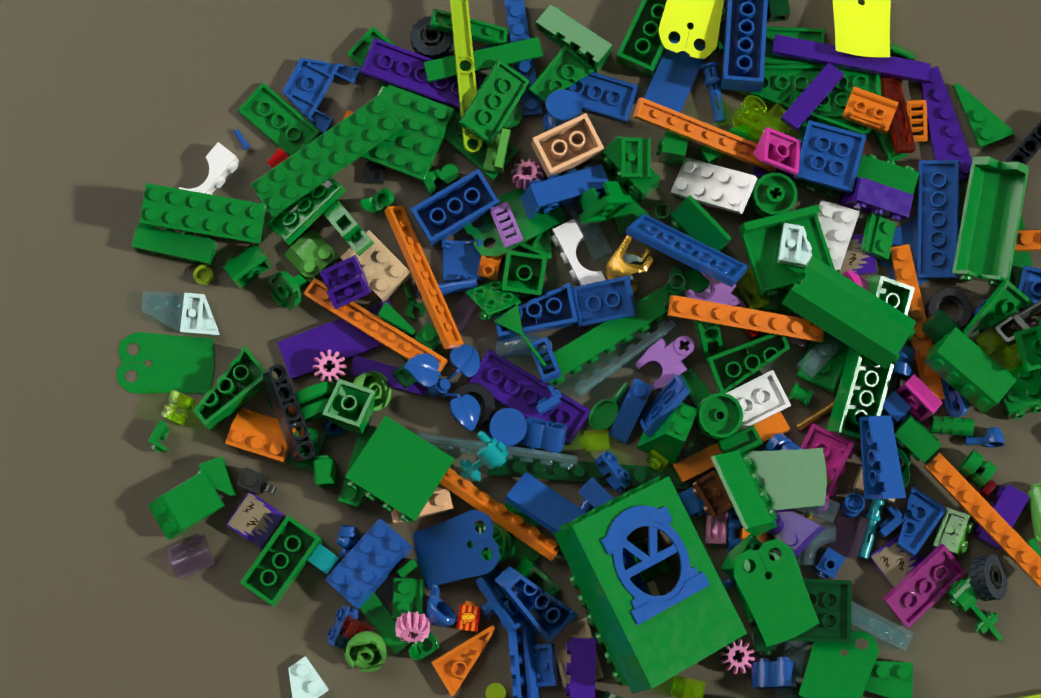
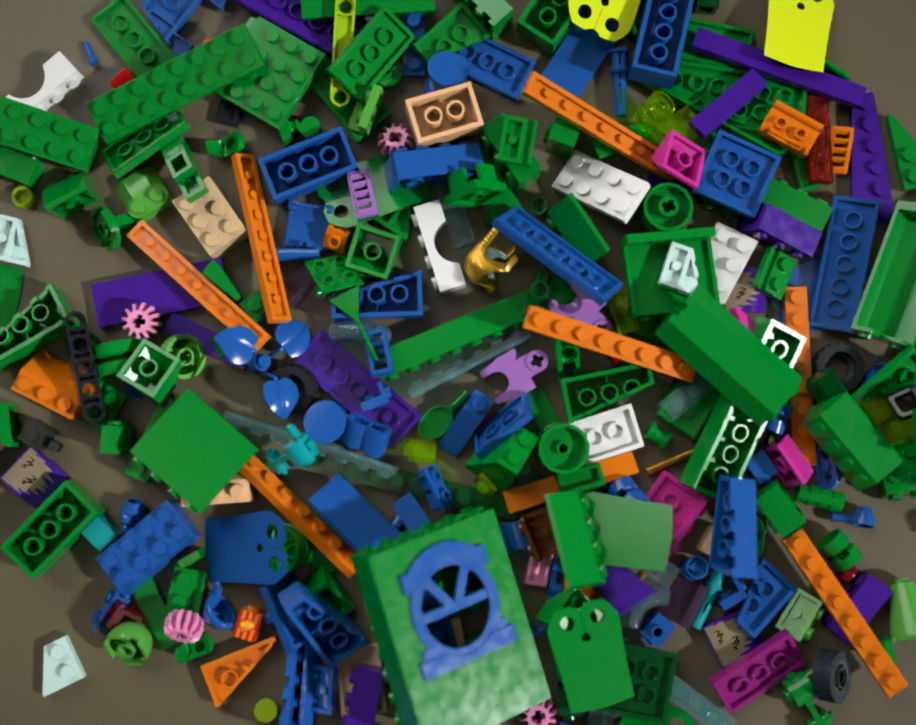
camera: 10 degrees right, 5 degrees up
dark purple slope [319,255,371,310] -> none
green bar [401,283,426,321] -> none
blue tile [571,275,637,327] -> none

